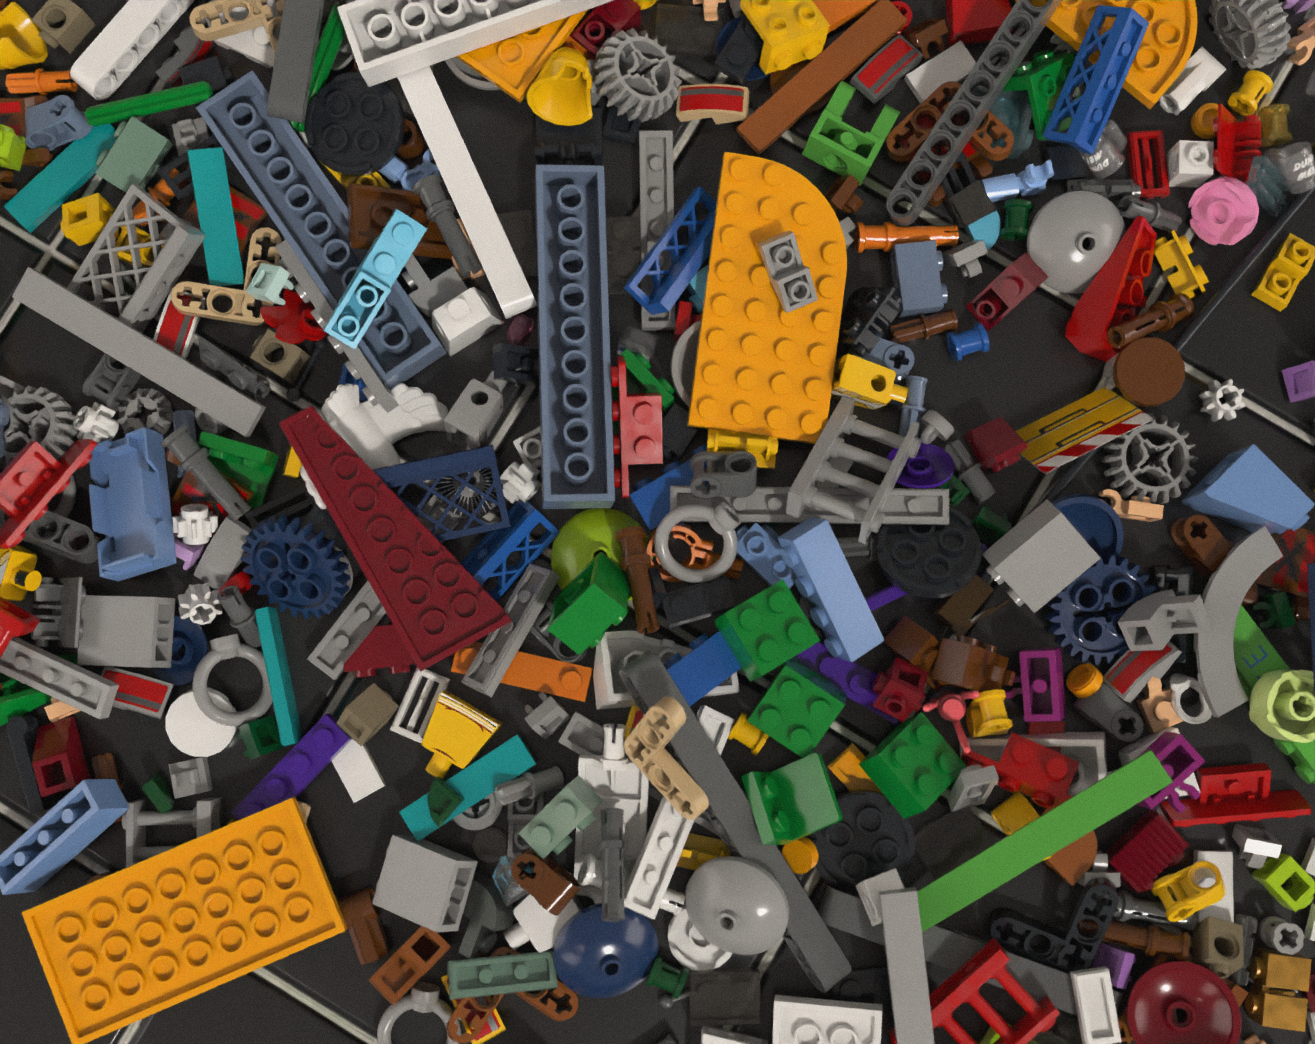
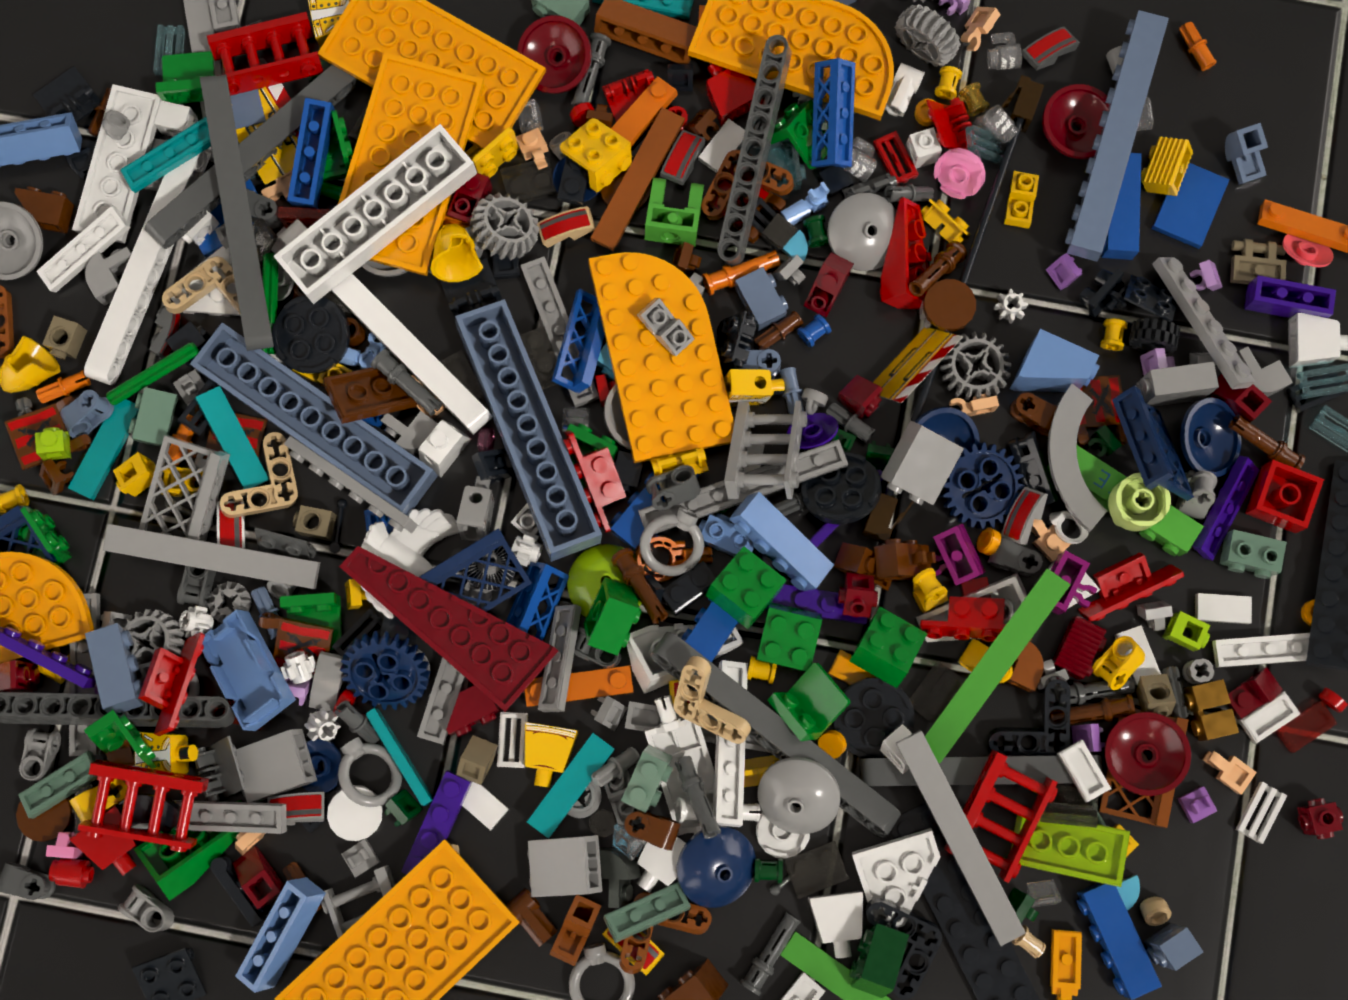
camera: 20 degrees left, 5 degrees down
dark green tile [142,770,174,814] -> none
dark grey pin [160,424,252,521] -> none
light aqua tile [246,263,294,305] -> none
red plate [260,289,326,344] -> none
medium azure slope [324,208,427,349] -> none
dark green tile [428,776,464,827] -> none
coral plant [922,689,979,753] -> none
light grey plate [947,765,999,811] -> none
light grey brick [1118,590,1212,651] -> none

